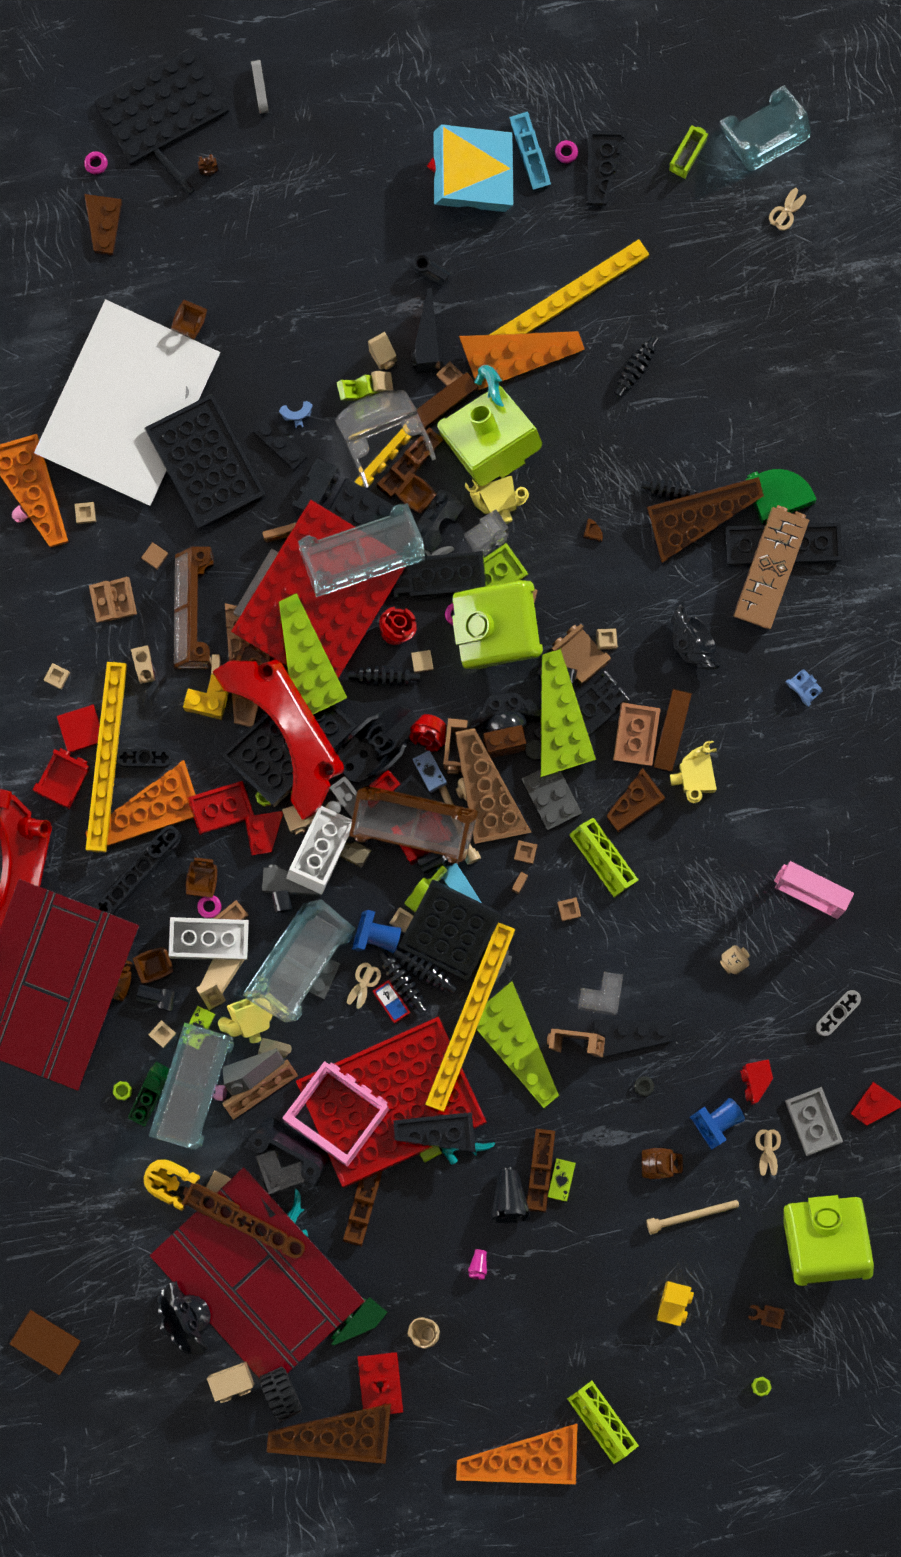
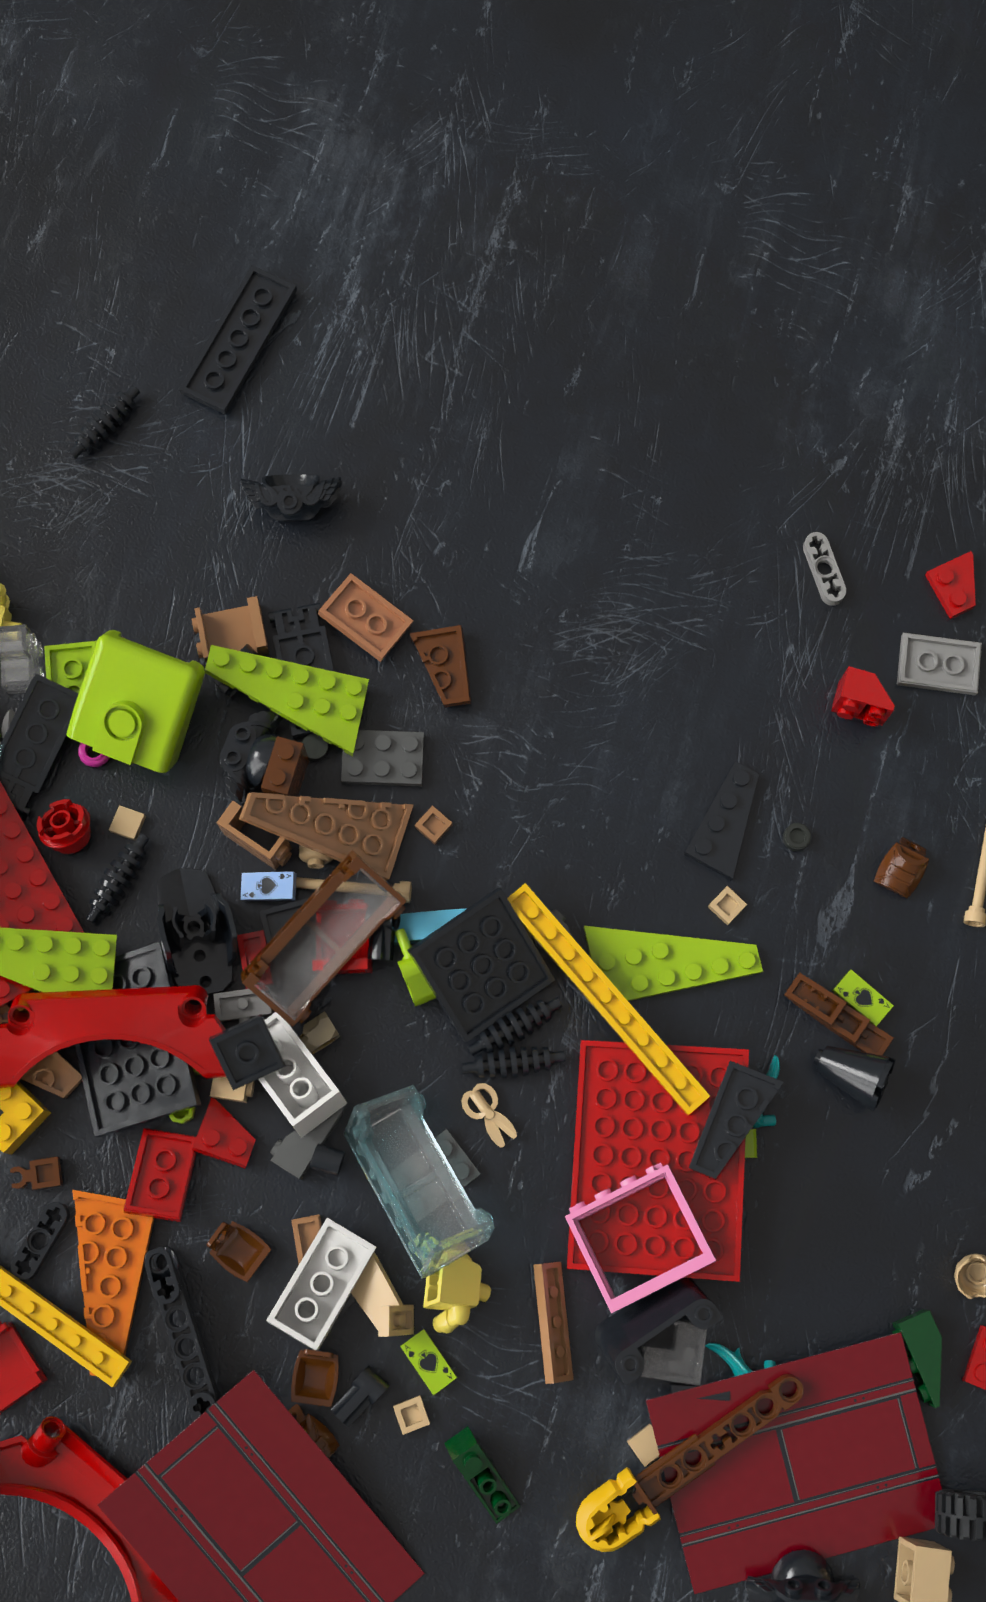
camera: 65 degrees left, 5 degrees down
lime tile [113,1081,132,1101] -> none
windscreen [149,1023,235,1150] -> none
dark pink piece [197,895,221,919] -> none
bright pink hinge [212,1085,227,1101] -> none
dark grey slope [223,1048,285,1096] -> none
dark tan rock [258,1038,292,1058] -> none
reddish brown slope [343,1170,383,1247] -> none
blue plant [352,910,401,953] -> none
tile [373,980,410,1024] -> none
tan tile [389,907,413,933] -> none
red cone [409,714,447,751] -> none
dark pink cone [468,1249,487,1280] -> none
medium nougat tile [512,872,528,895] -> none
medium nougat panel [547,1029,605,1057] -> none
medium nougat tile [558,897,581,921] -> none
lime fence [569,818,638,897] -> none
clear brick [578,972,623,1015] -> none
reddish brown tile [583,518,603,542] -> none
tan tile [596,629,618,650] -> none
reddish brown wing [647,477,764,562] -> none
reddish brown slope [653,689,692,771] -> none
light yellow torso [670,741,717,803] -> none
blue plant [690,1098,745,1150] -> none
tan head [720,945,750,974] -> none
medium nougat brick [733,505,809,629] -> none
green brick [746,469,817,524] -> none
tan piece [755,1129,781,1176] -> none
bright pink window [774,861,854,919] -> none
medium blue piece [785,669,823,707] -> none
none -> reddish brown plate [10,1157,63,1190]
none -> black tile [209,1014,286,1090]
none -> tan tile [708,886,747,925]

